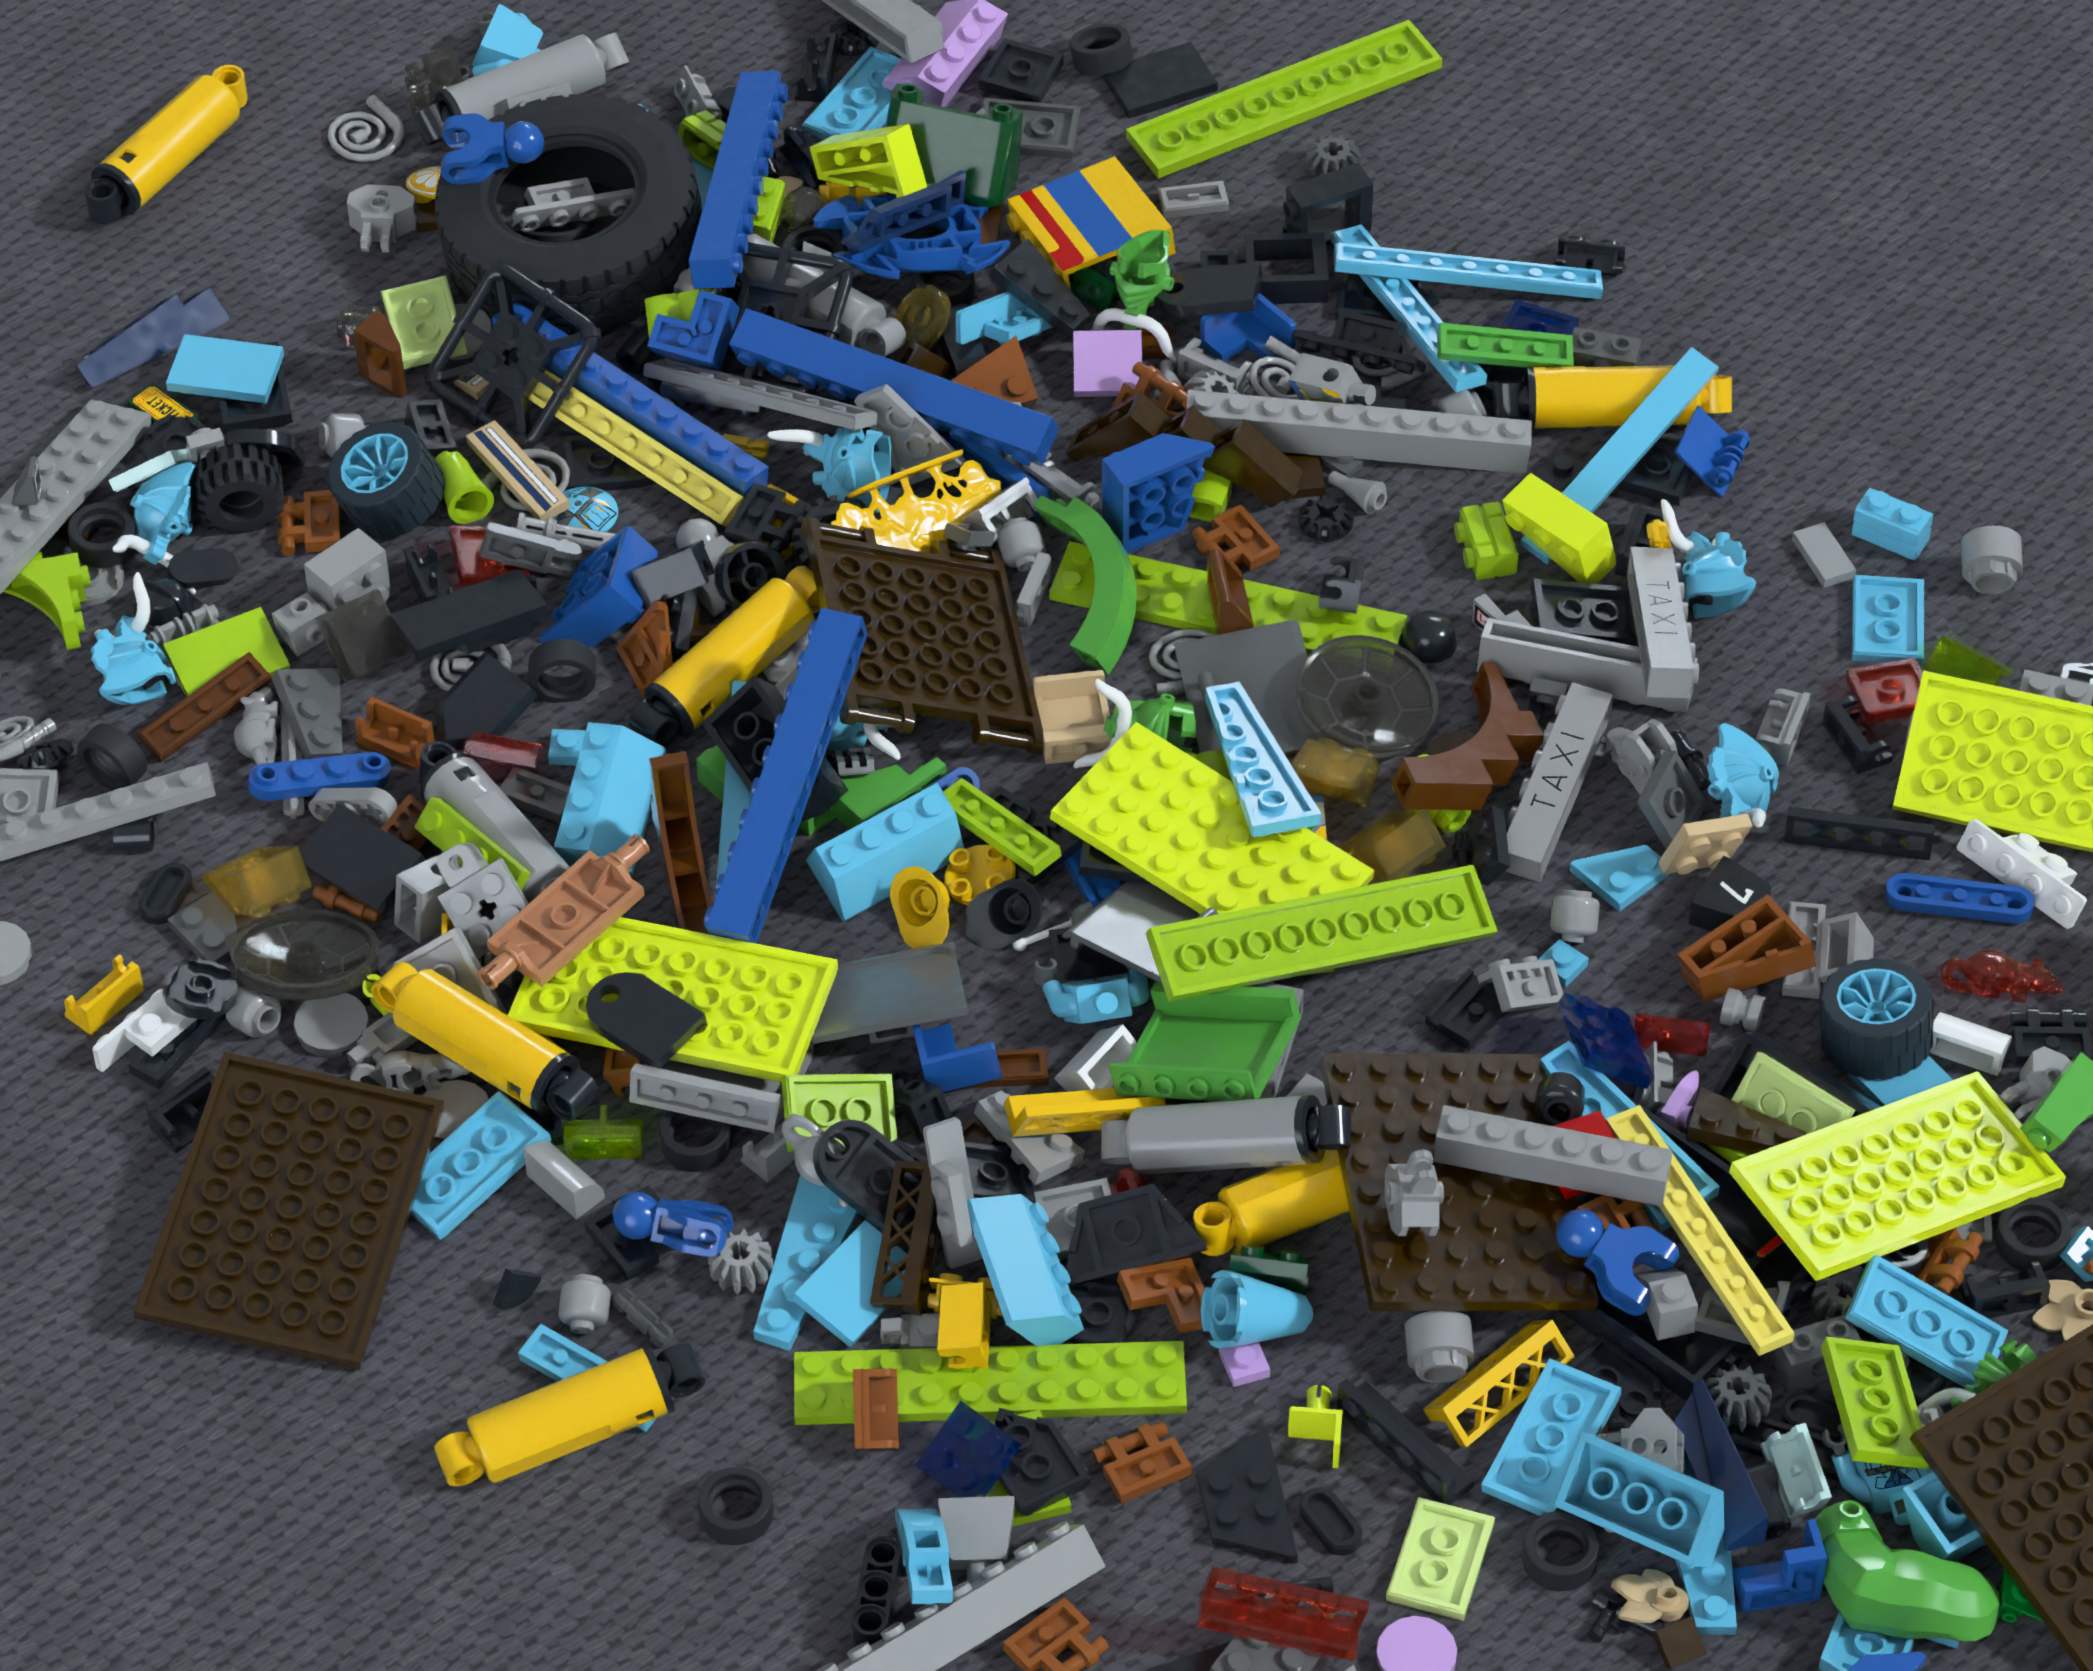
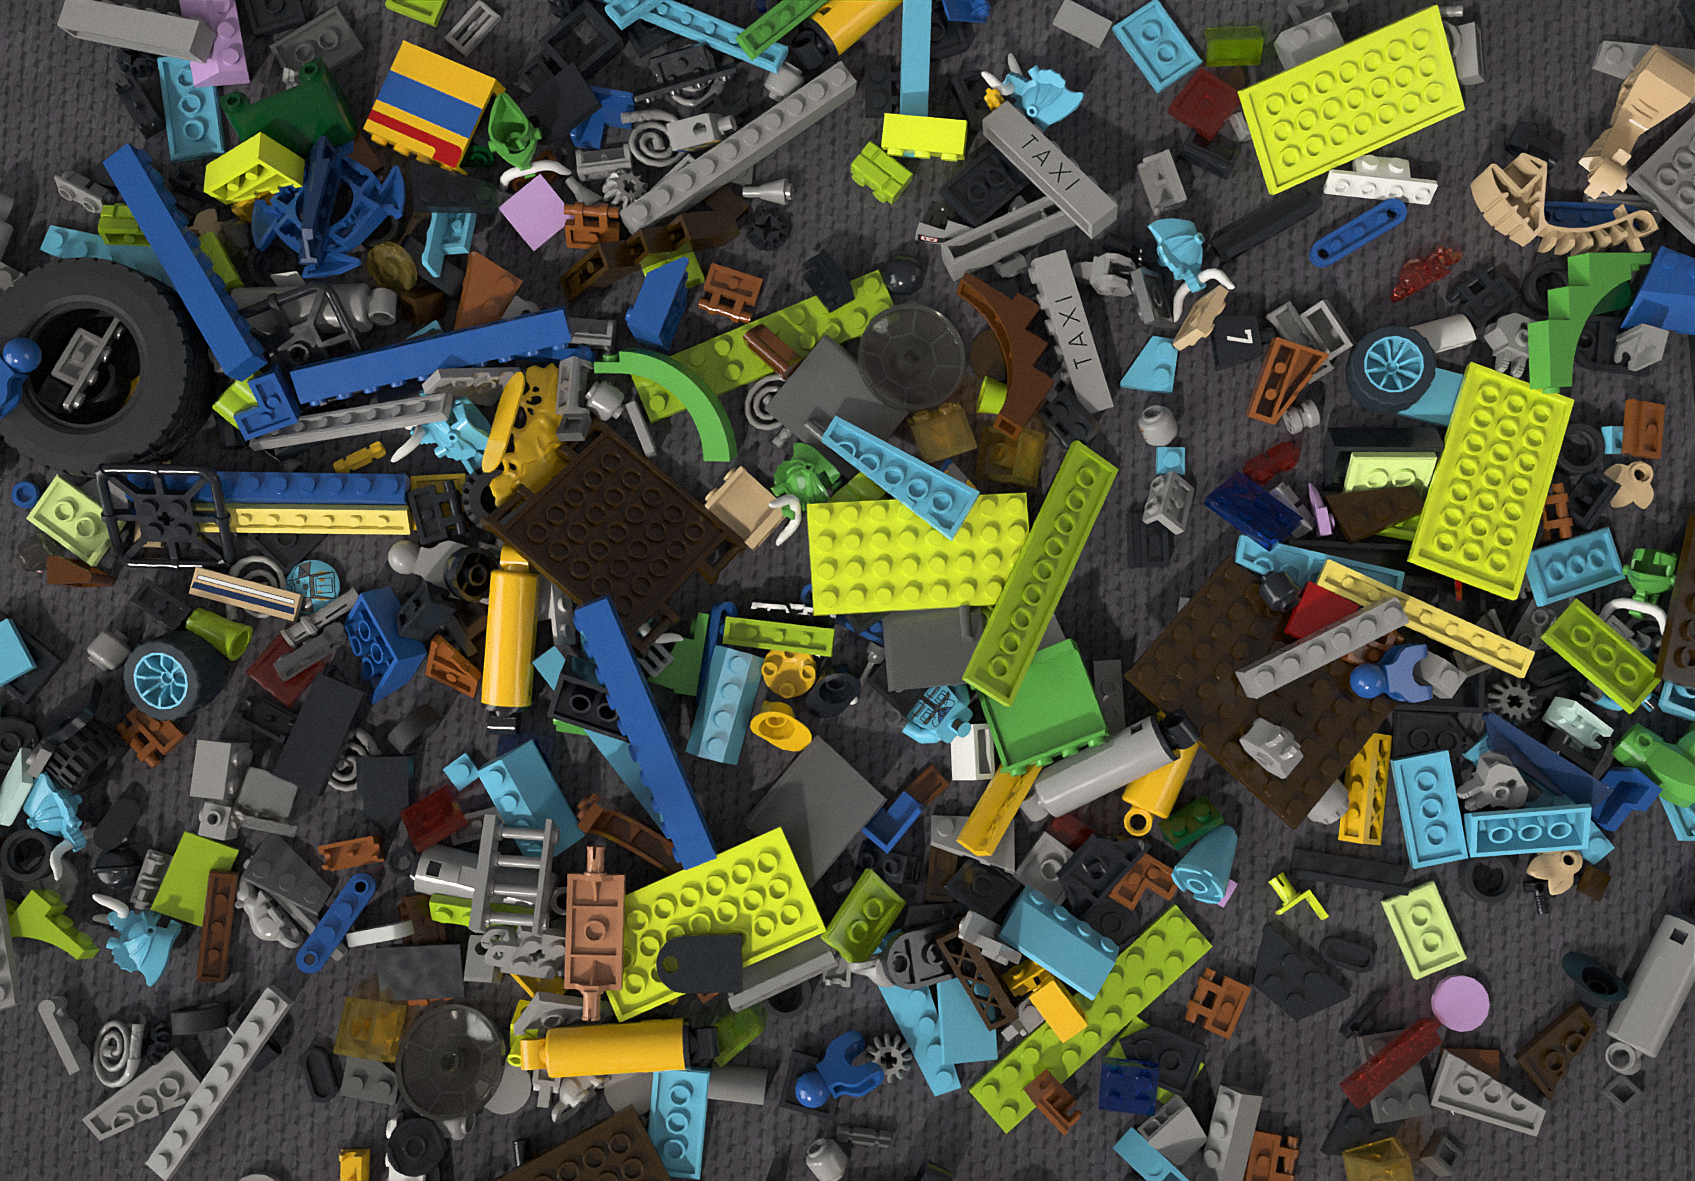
camera: 40 degrees left, 35 degrees up
none -> blue tile [11,481,43,509]
none -> light grey fence [468,814,560,937]

